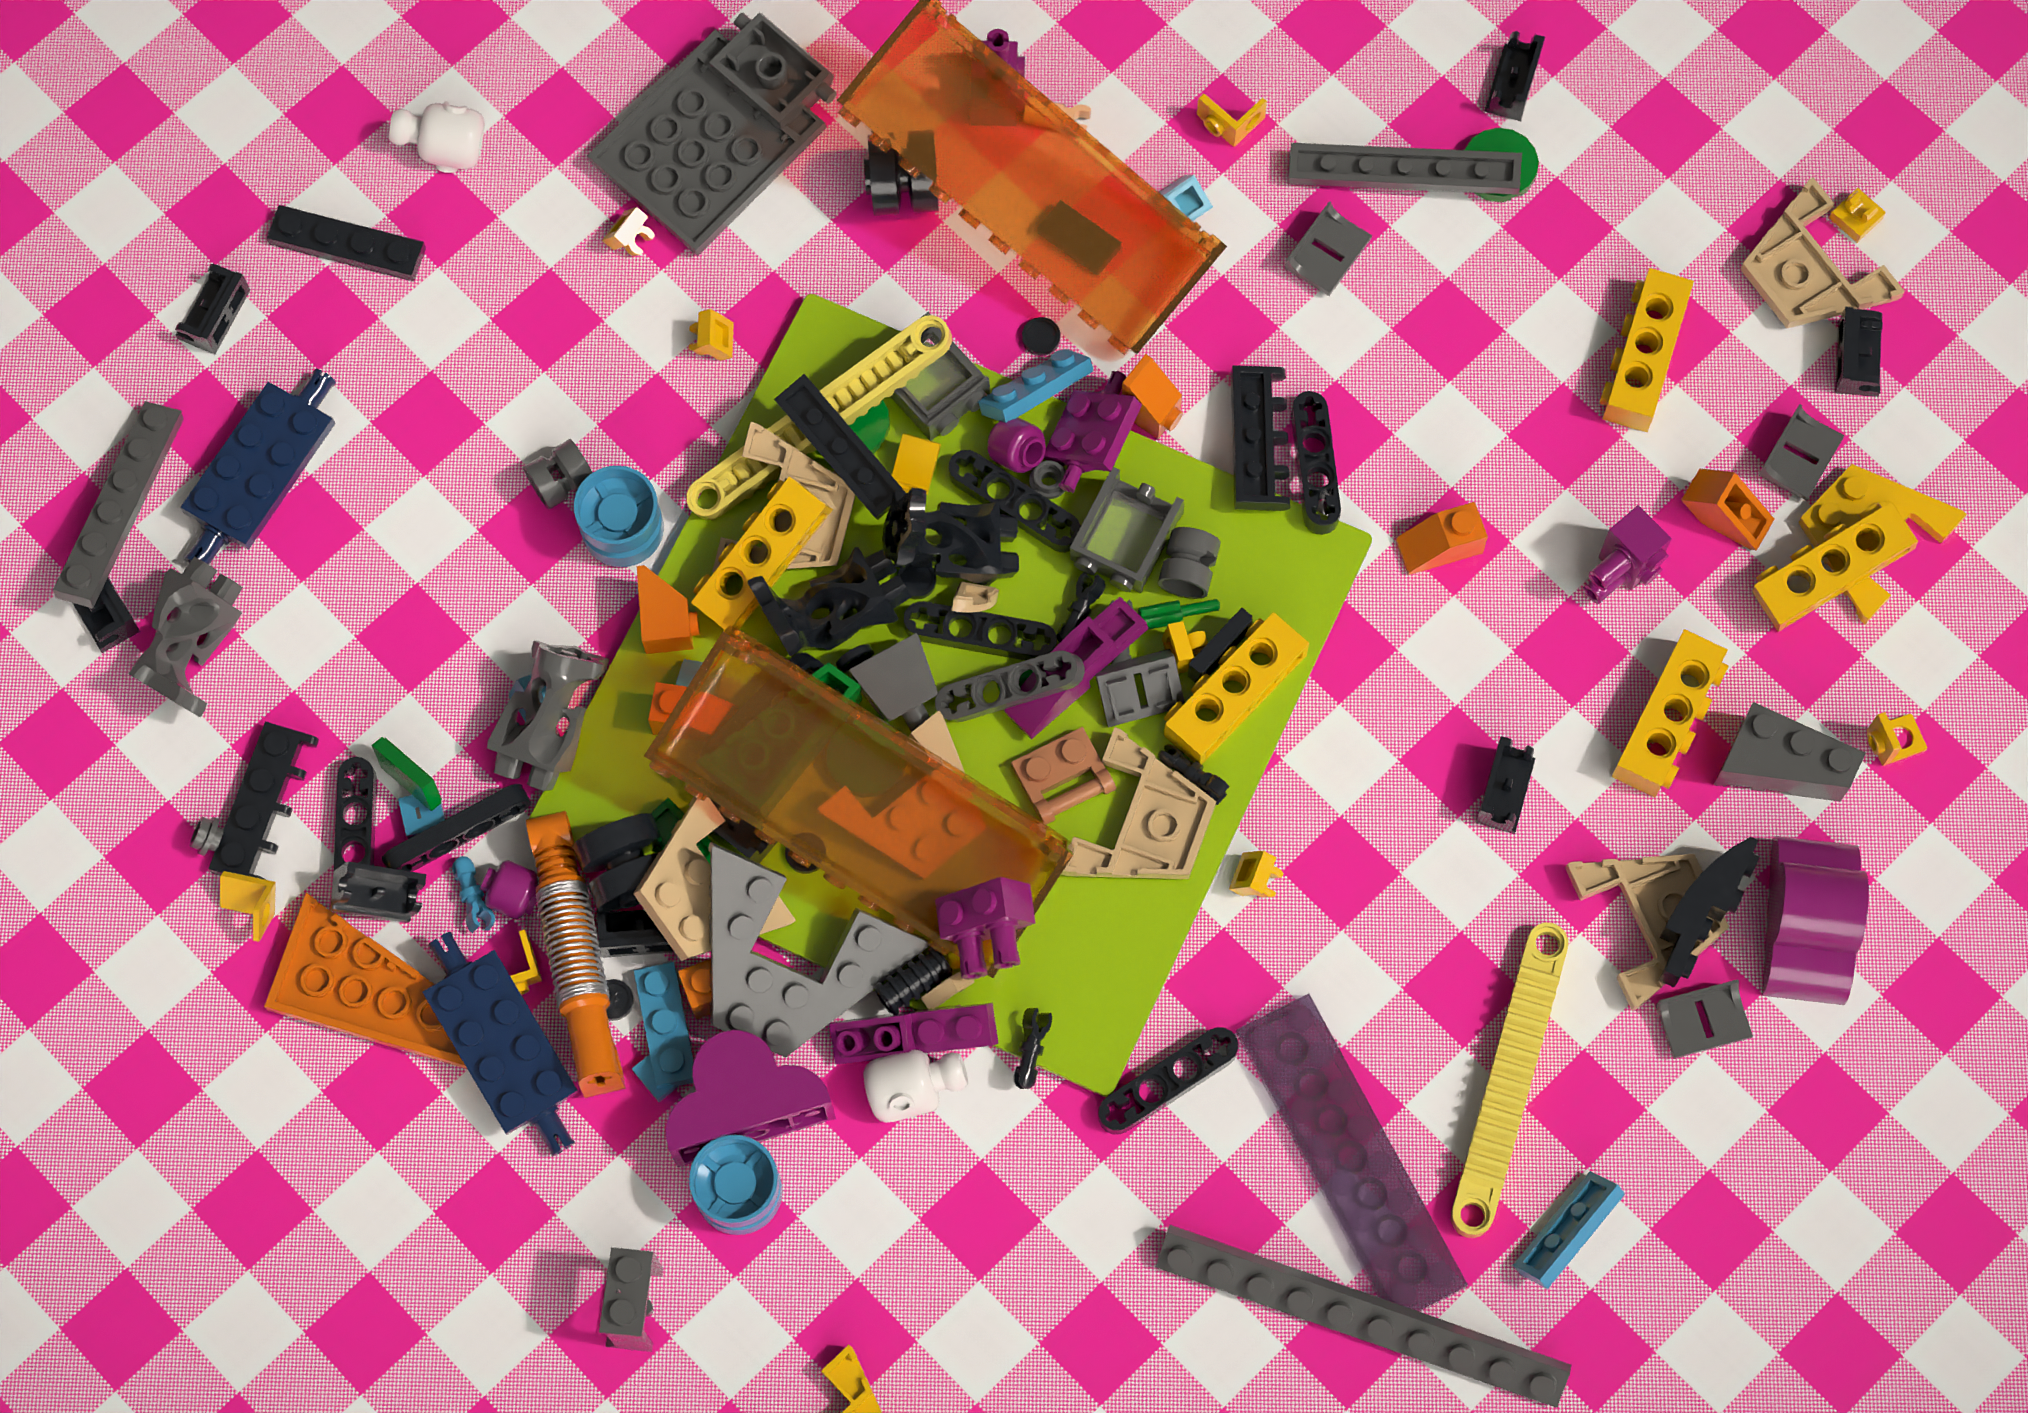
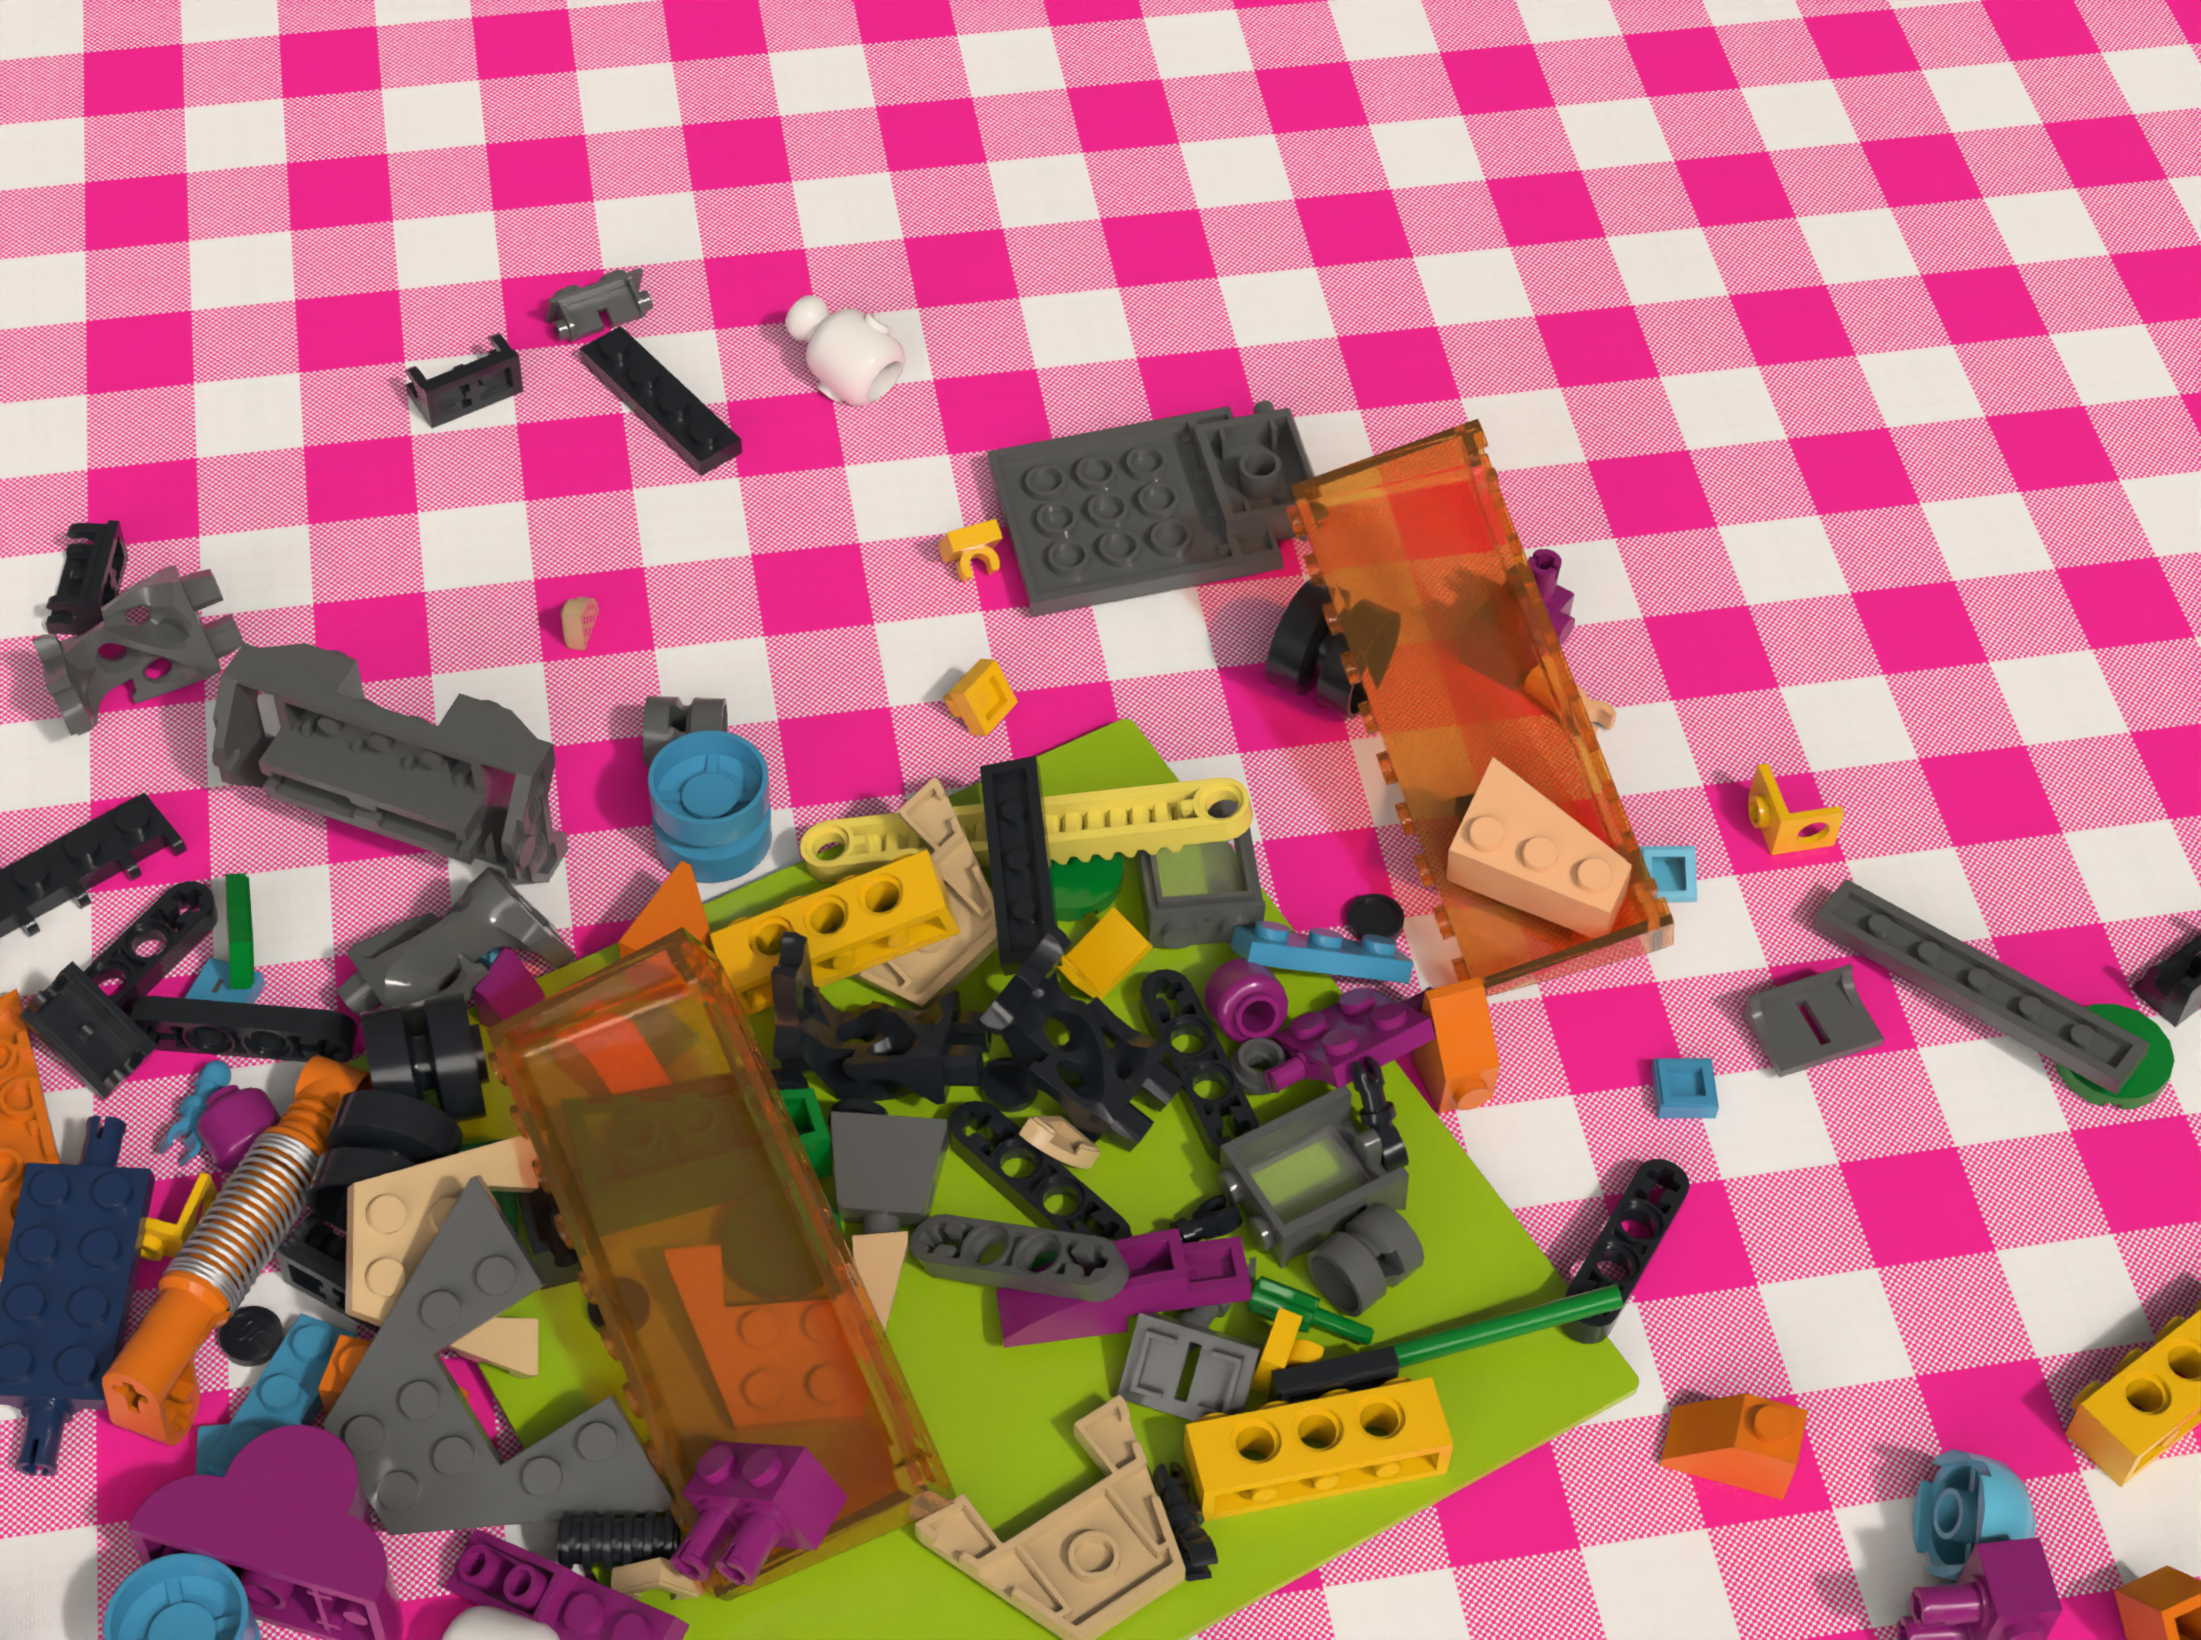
camera: 30 degrees right, 20 degrees down
dark grey plate [53,401,184,608] -> none
dark blue plate [180,368,336,565] -> none
nougat plate [1011,727,1116,826] -> none
black hinge [1231,365,1291,511] -> none
none -> dark grey piece [212,643,568,883]
none -> black wheel [361,993,490,1123]
none -> magenta slope [473,948,545,1038]
none -> dark grey hinge [545,268,653,342]
none -> tan tile [561,596,599,651]
none -> black piece [1350,1056,1409,1173]
none -> green bar [1376,1284,1623,1369]
none -> light nougat wedge [1446,757,1632,943]
none -> dark azure tile [1651,1058,1719,1119]
none -> medium azure cylinder [1912,1449,2036,1581]

